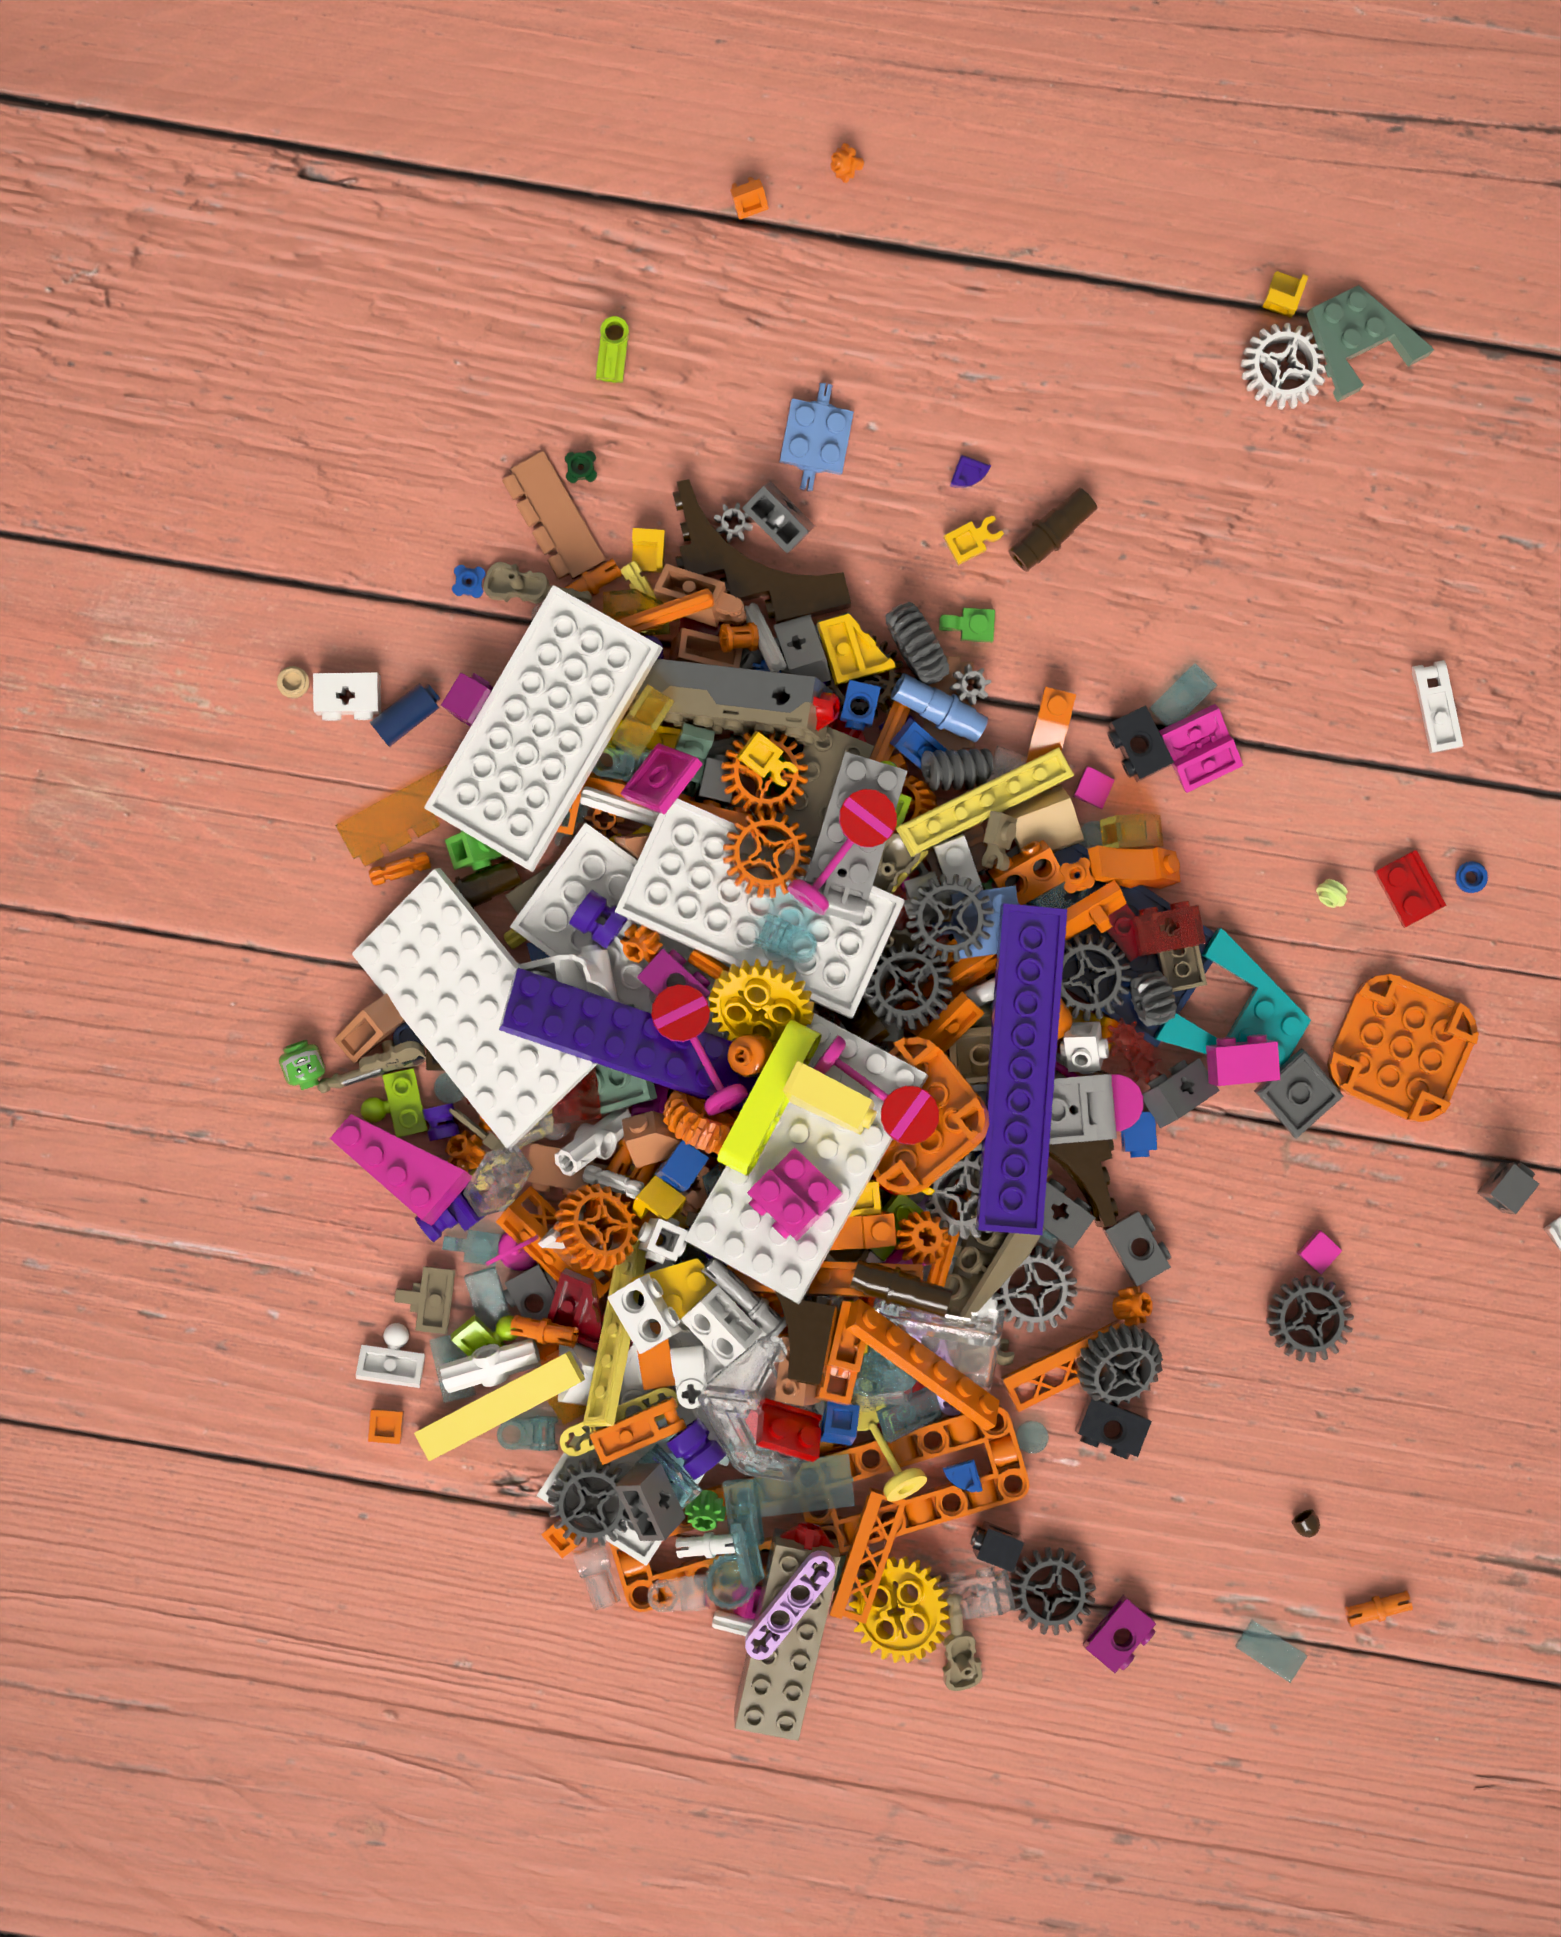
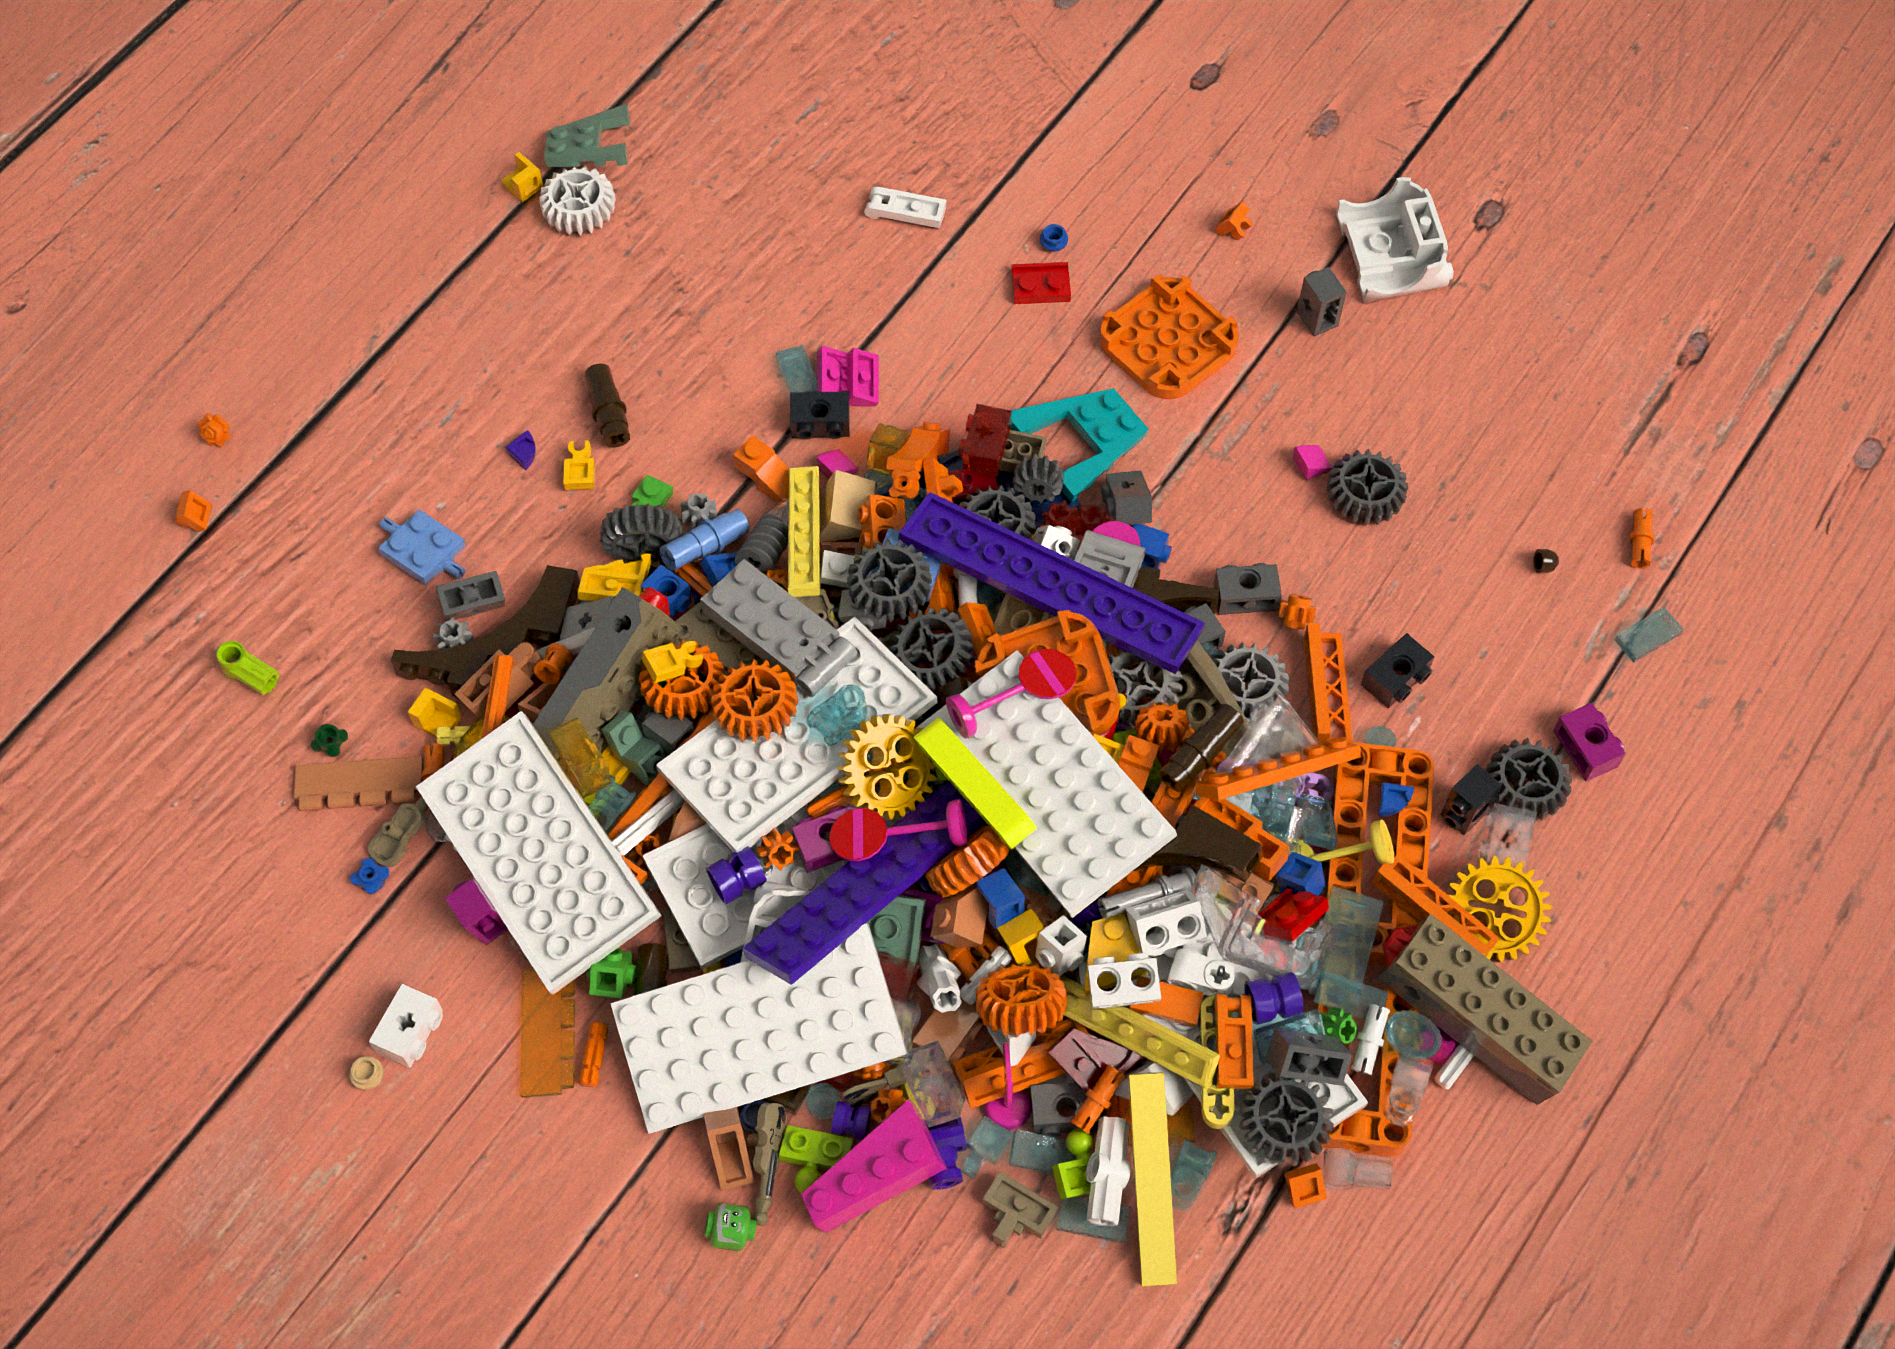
camera: 60 degrees left, 25 degrees down
white plate [356,1323,425,1388] -> none
orange plate [368,1408,404,1444] -> none
dark blue brick [370,683,440,747] -> none
dark pink plate [621,743,703,815] -> none
orange head [727,1035,774,1077] -> none
clear light blue tile [730,1514,765,1588] -> none
lavender beam [745,1551,835,1660] -> none
dark pink plate [747,1147,843,1241] -> none
light yellow slope [783,1061,877,1135] -> none
piece [787,789,897,915] -> none
dark tan piece [942,1593,983,1691] -> none
dark tan plate [982,811,1017,871] -> none
dark grey gear [1076,1323,1163,1407] -> none
dark pink brick [1206,1034,1280,1086] -> none
dark grey plate [1254,1048,1344,1139] -> none
yellowish green plate [1316,879,1348,908] -> none

